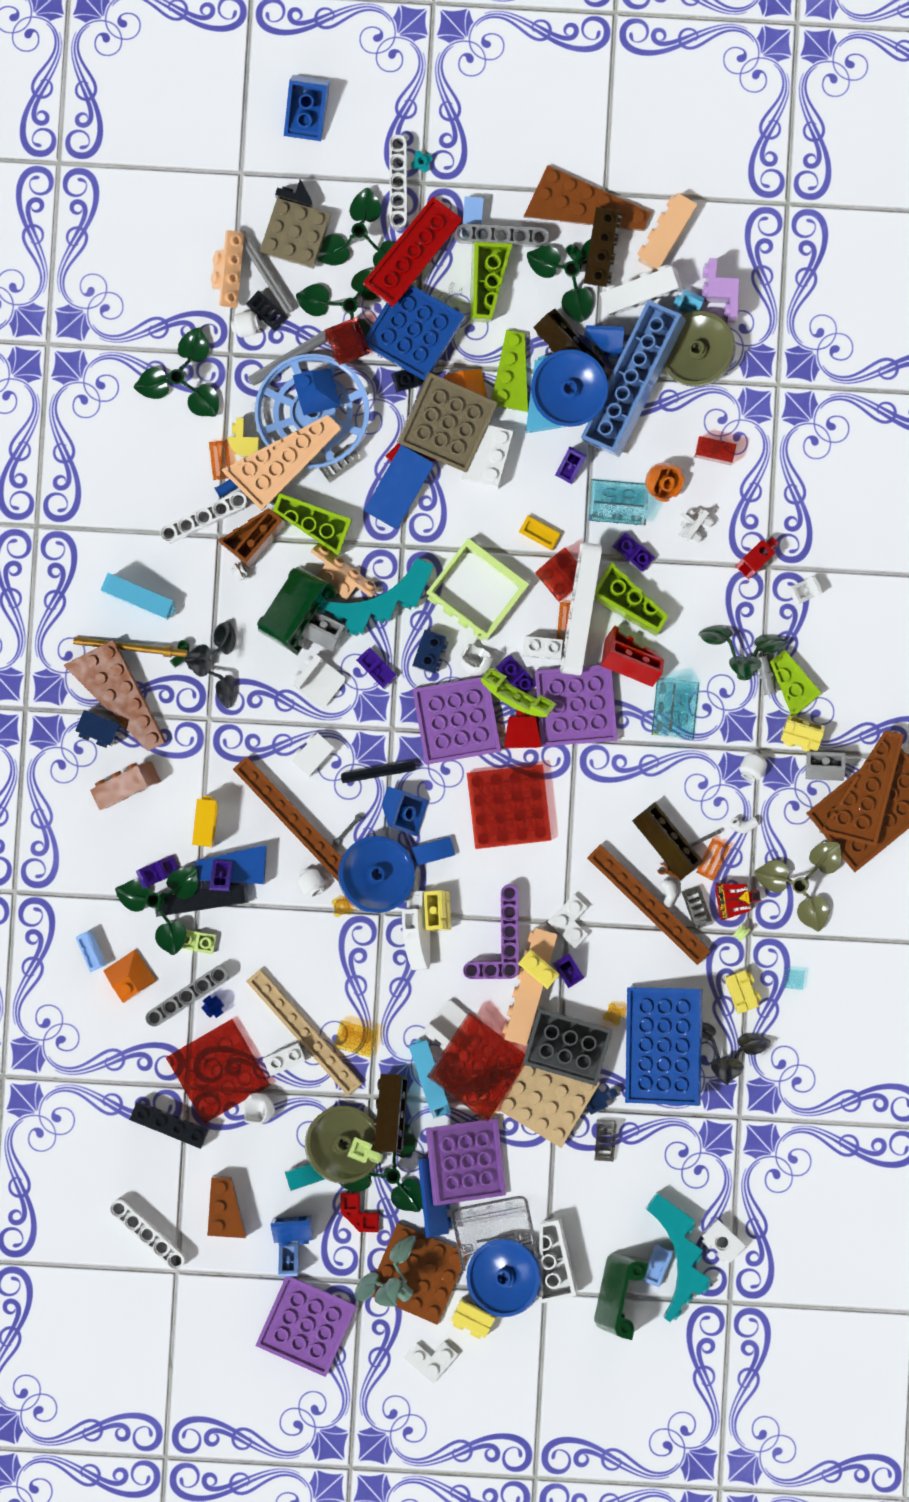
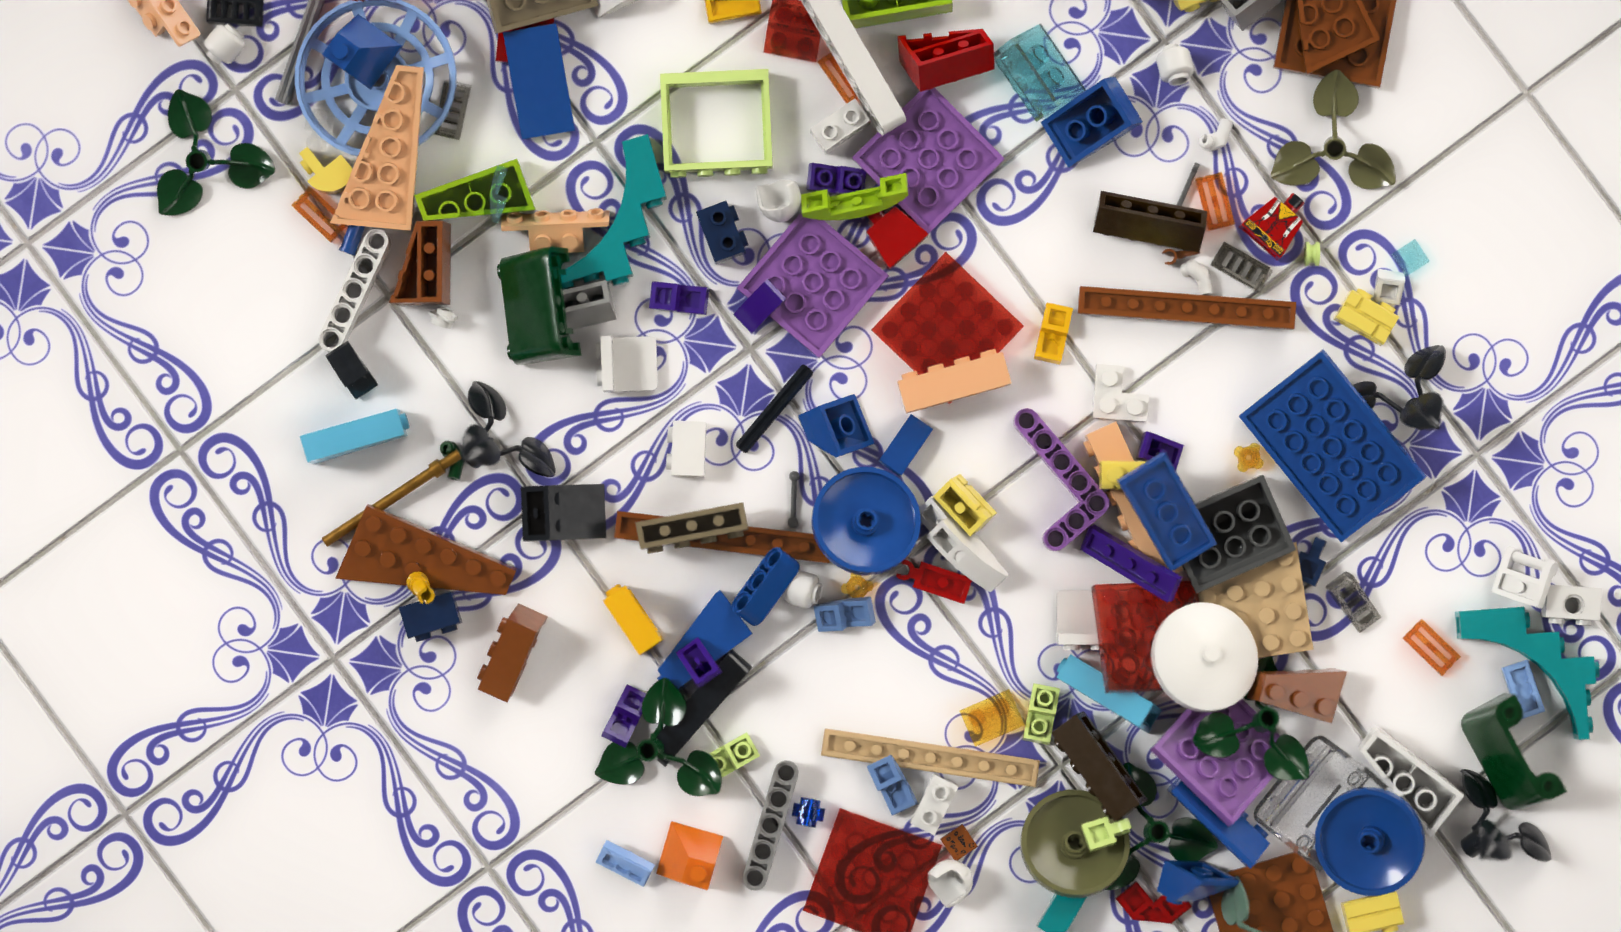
camera: 30 degrees left, 0 degrees up
none -> black slope [325,341,378,399]
none -> yellow pin [406,572,435,604]
none -> clear light blue slope [490,165,508,224]
none -> black slope [521,484,607,542]
none -> dark tan brick [635,502,749,554]
none -> blue beam [731,547,800,626]
none -> dark purple slope [733,279,786,334]
none -> medium blue slope [813,597,876,632]
none -> medium blue slope [867,755,918,815]
none -> red plate [896,560,972,604]
none -> light nougat brick [897,349,1011,414]
none -> dark orange tile [940,824,978,861]
none -> yellowish green slope [1023,683,1060,745]
none -> yellow slope [1034,302,1073,365]
none -> blue slope [1041,76,1143,168]
none -> dark purple plate [1080,524,1182,603]
none -> blue tile [1117,451,1217,571]
none -> white dish [1151,603,1258,712]
none -> blue slope [1157,861,1240,904]
none -> dark green plant [1192,656,1309,780]
none -> wedge [1247,668,1347,723]
none -> white slope [1373,269,1405,305]
none -> clear orange tile [1402,619,1461,676]
none -> black plant [1460,769,1552,862]
none -> white plate [1491,546,1558,609]

